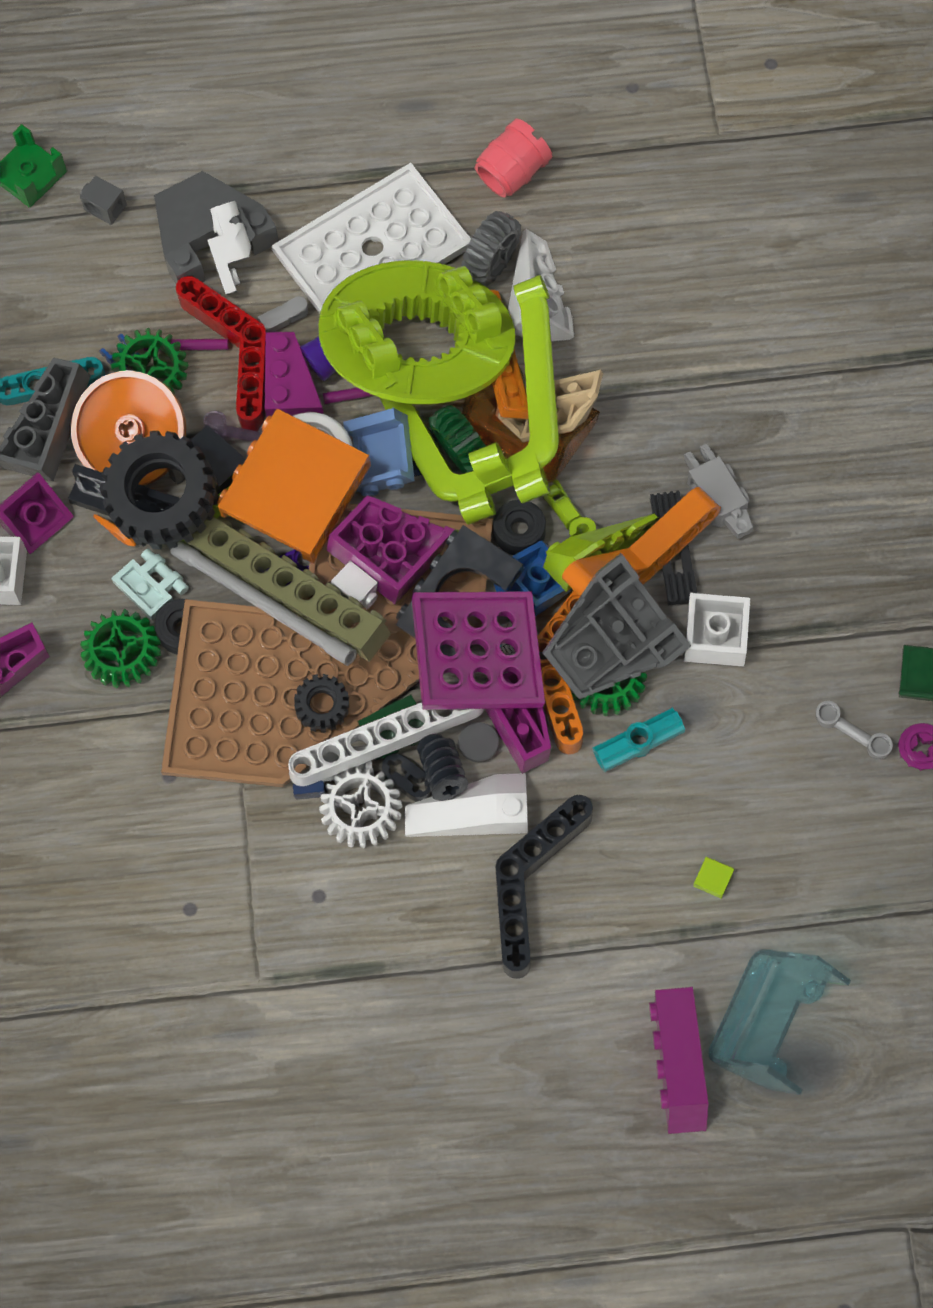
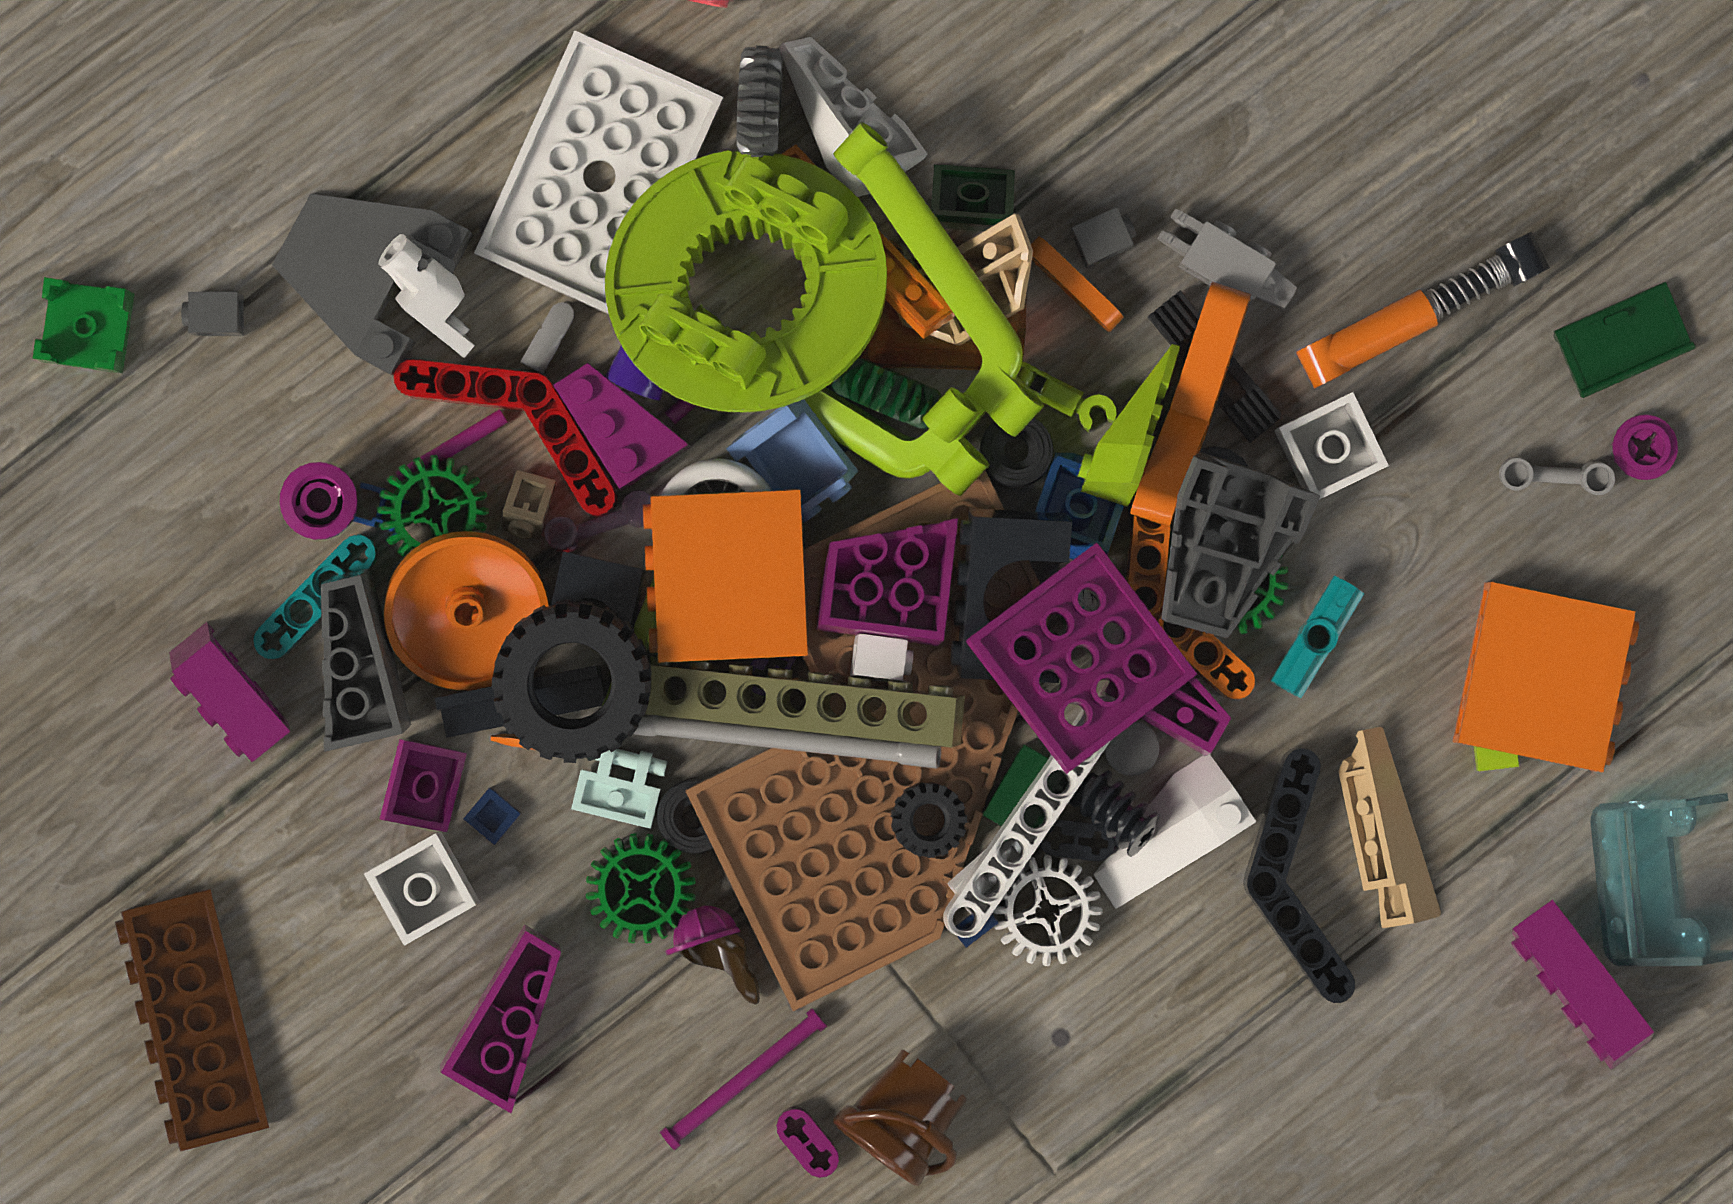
camera: 35 degrees left, 20 degrees up
none -> magenta piece [279,462,358,540]
none -> dark blue tile [463,787,522,845]
none -> dark tan bracket [502,470,556,540]
none -> magenta bar [660,1008,827,1150]
none -> piece [665,905,760,1005]
none -> magenta beam [776,1107,839,1178]
none -> reddish brown piece [833,1050,967,1186]
none -> dark green slope [931,164,1015,231]
none -> orange beam [1031,236,1124,332]
none -> dark grey brick [1070,207,1136,268]
none -> piece [1296,232,1550,389]
none -> tan wedge [1338,727,1441,928]
none -> orange panel [1453,582,1639,772]

